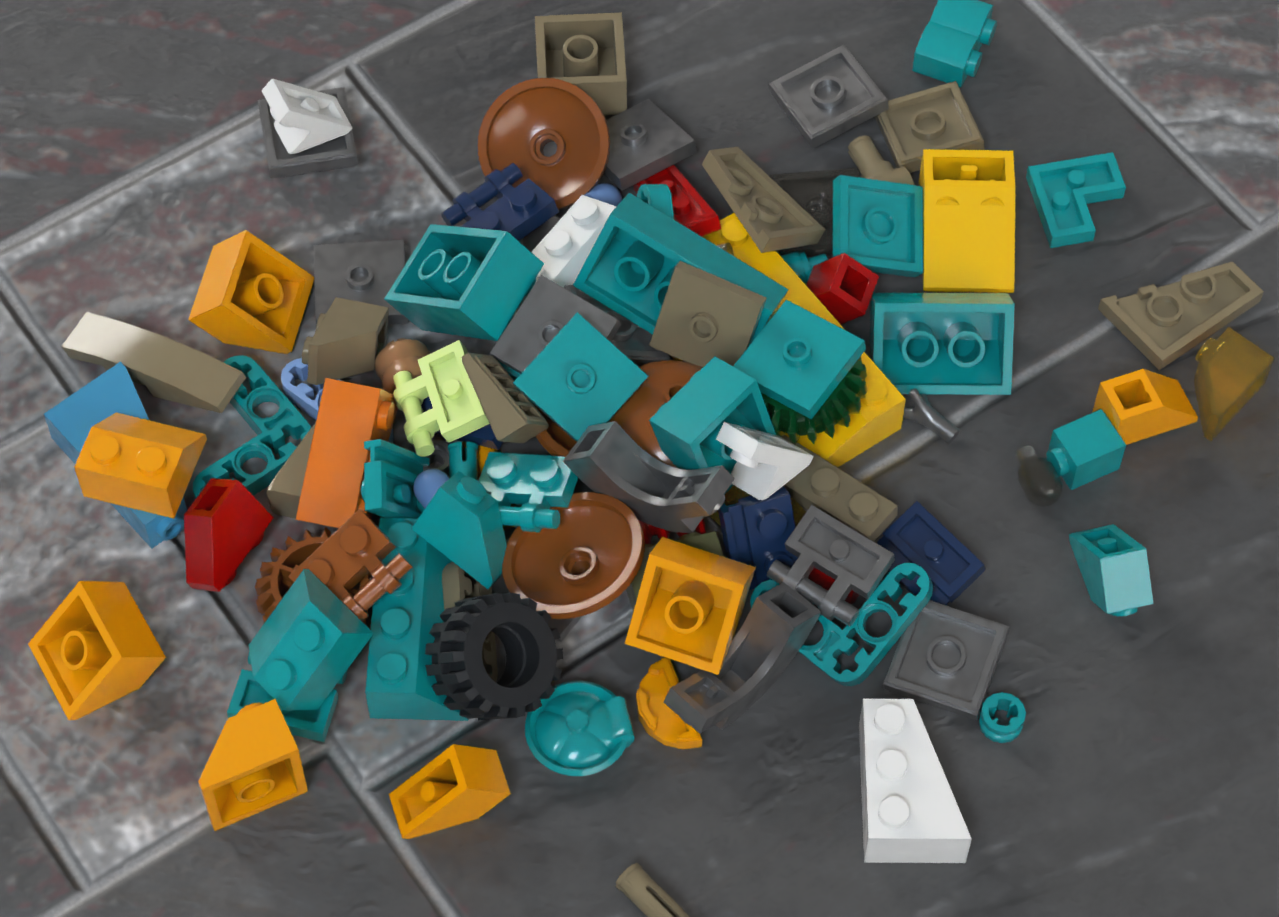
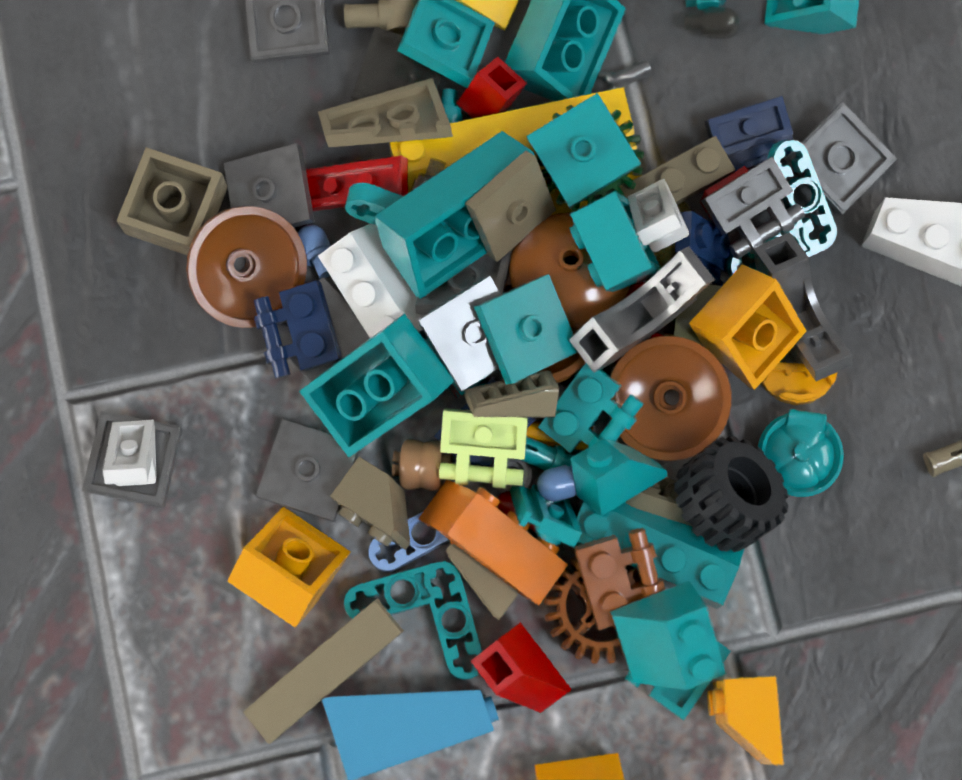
camera: 70 degrees left, 20 degrees up
light orange slope [74,413,207,519] -> none
light orange slope [389,744,511,839] -> none
teal bush [979,692,1026,743] -> none

